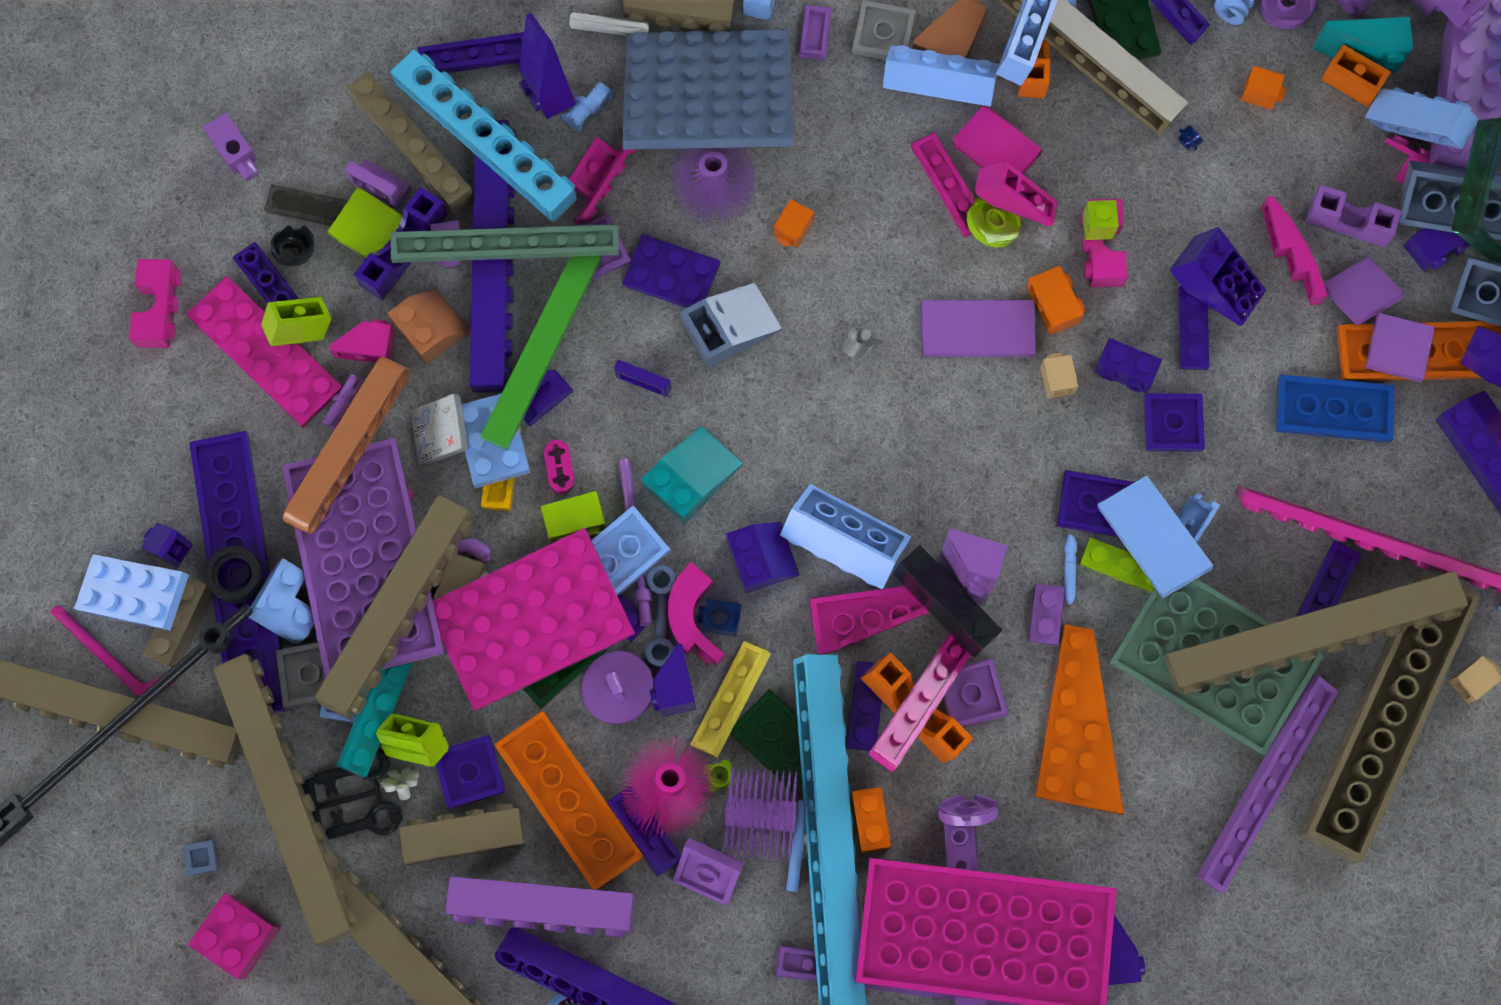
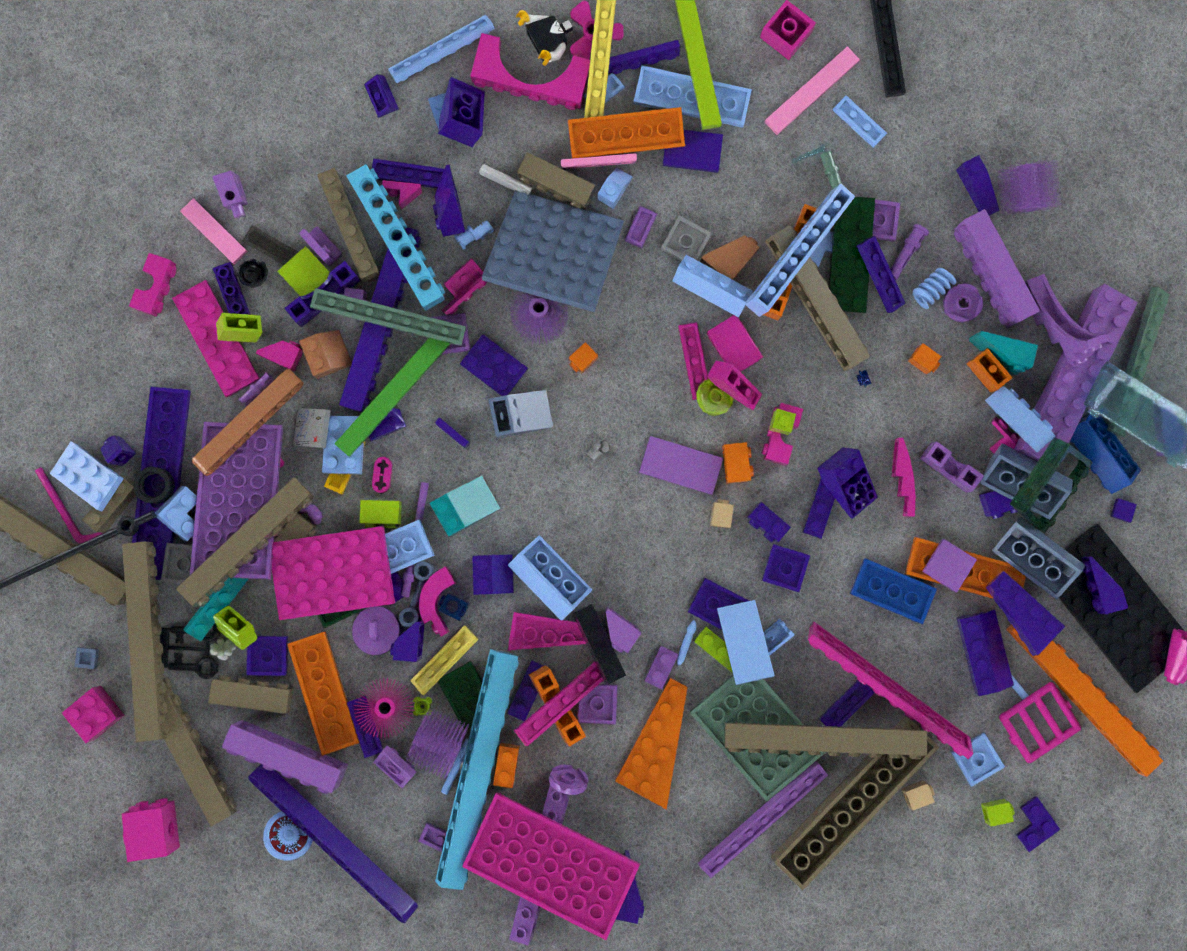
camera: 15 degrees right, 10 degrees up
medium lavender tile [1324,256,1404,326] -> none
none -> bright pink tile [180,198,248,265]
none -> dark pink slope [382,180,422,209]

